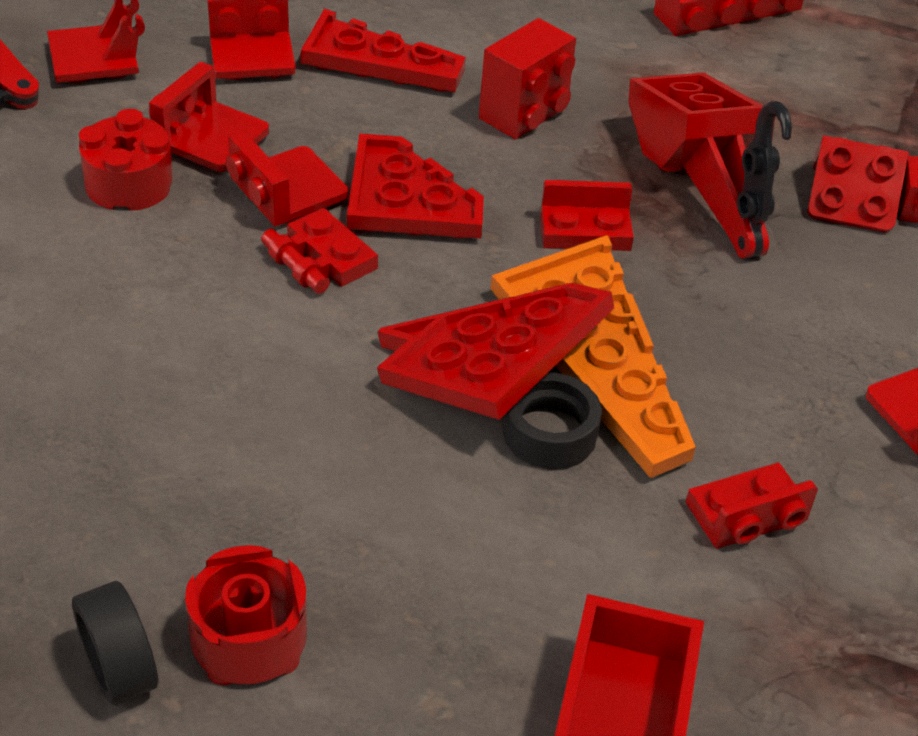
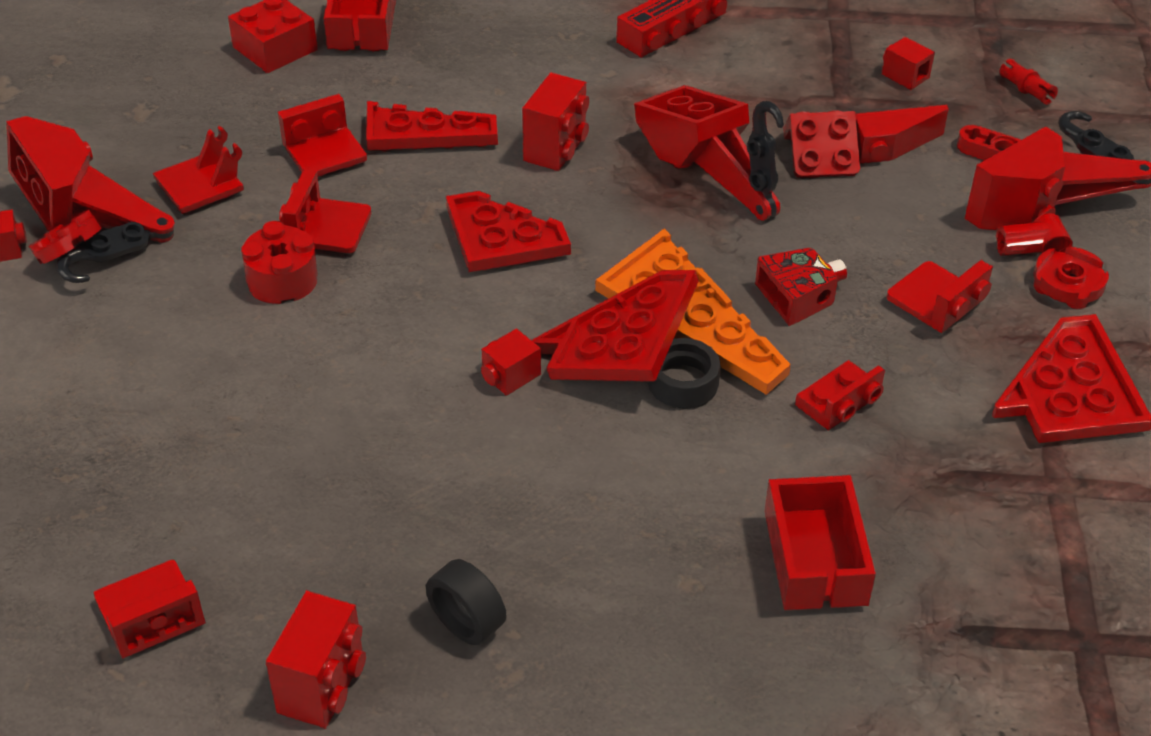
camera: 15 degrees left, 0 degrees up
red brick [185,545,307,685] -> none
red bracket [226,131,348,227] -> none
red plate [261,207,378,294] -> none
red bracket [540,180,634,251] -> none
none -> red brick [481,328,541,396]
none -> red torso [755,248,847,326]

